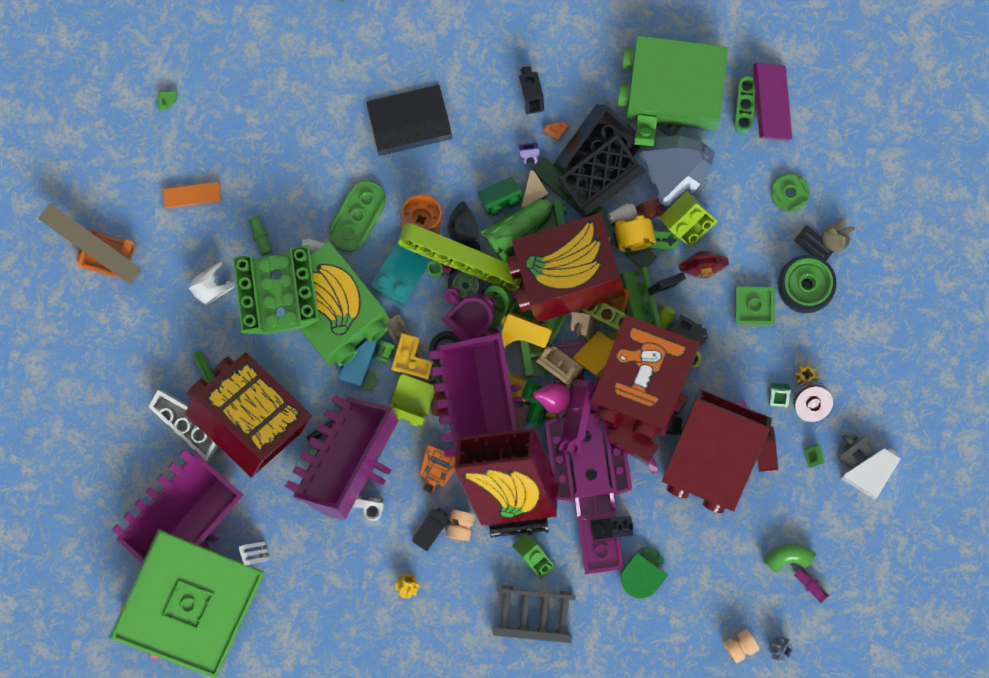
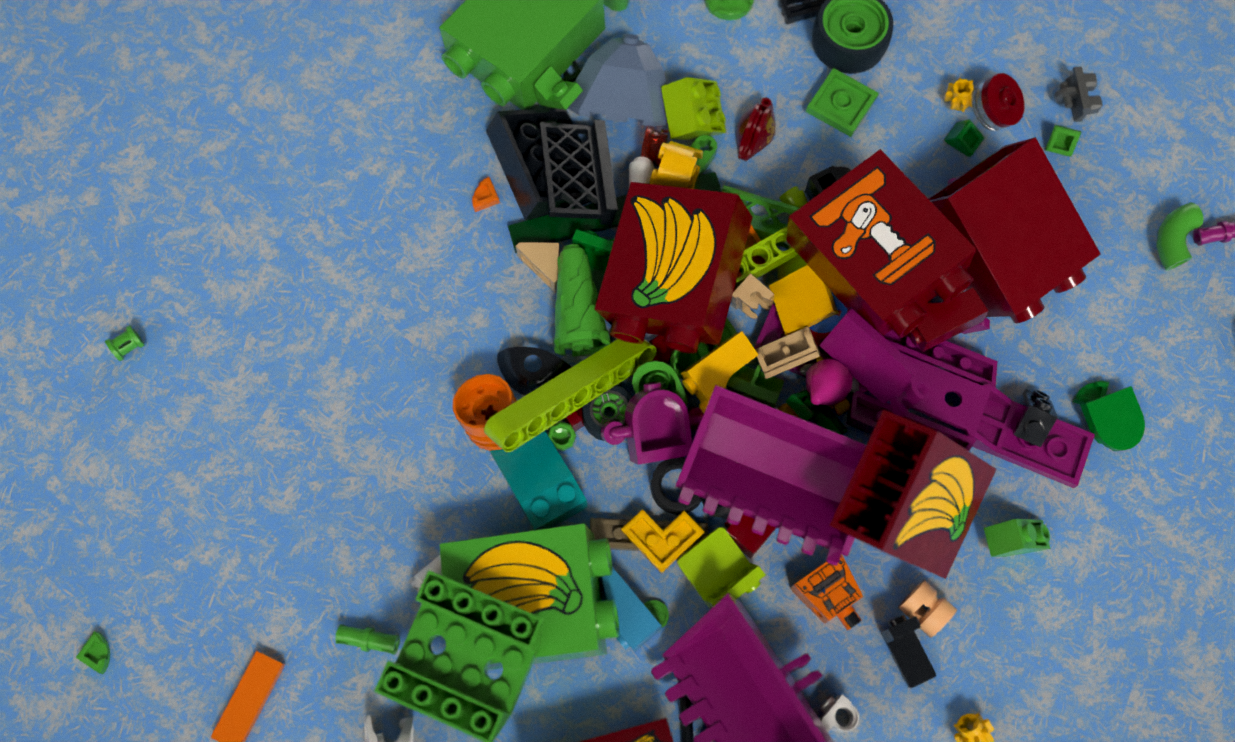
camera: 60 degrees left, 10 degrees down
bright green tile [330,181,386,252] -> none
black slope [366,85,452,156] -> none
bright green bush [373,341,396,364] -> none
green slope [477,176,522,216] -> none
black pin [489,518,549,538] -> none
dark grey fence [493,585,576,643] -> none
black torso [519,66,544,115] -> none
tile [519,143,540,165] -> none
black tile [647,272,687,296] -> none
white slope [841,448,901,499] -> none

